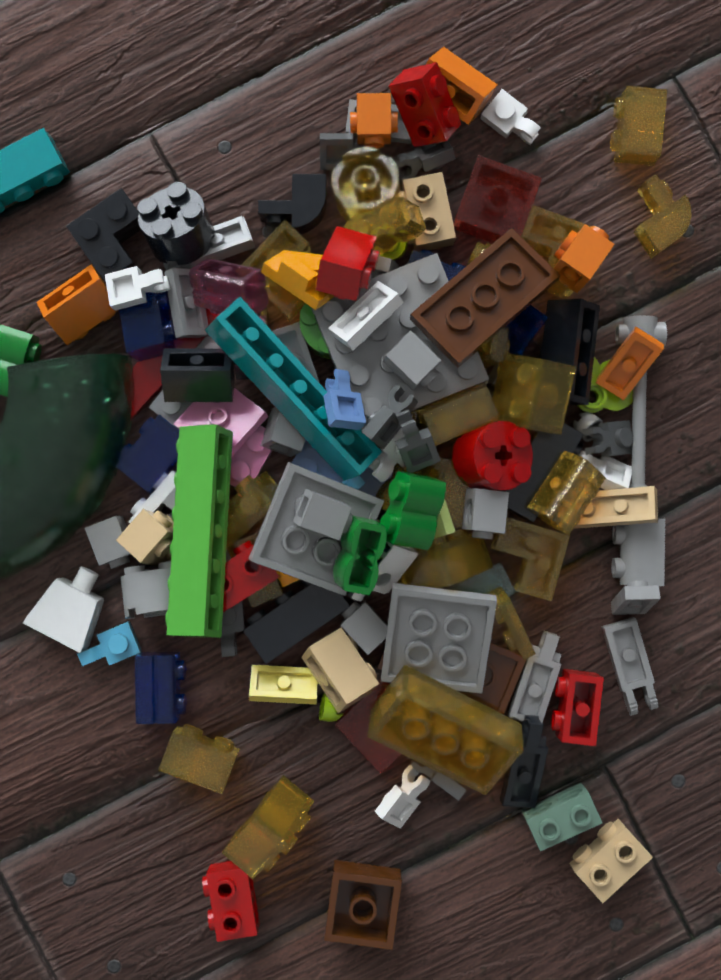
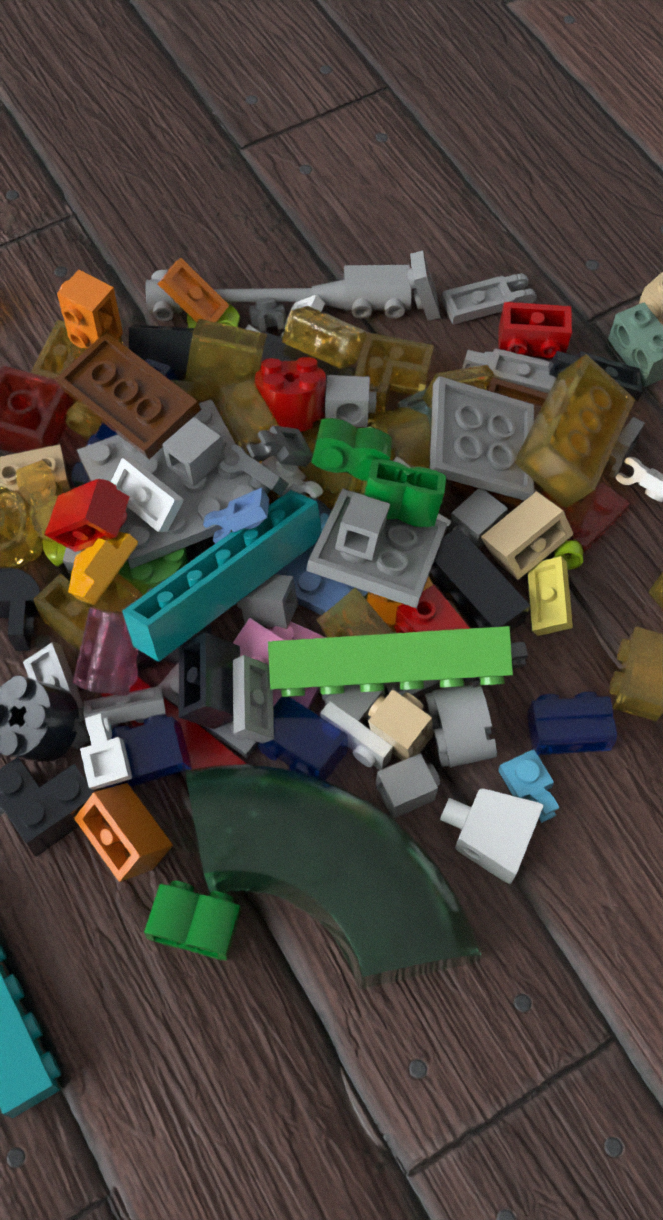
camera: 95 degrees left, 25 degrees down
tan plate [554,486,658,530] -> none
clear yellow brick [634,174,691,259] -> none
none -> light grey plate [233,655,274,744]

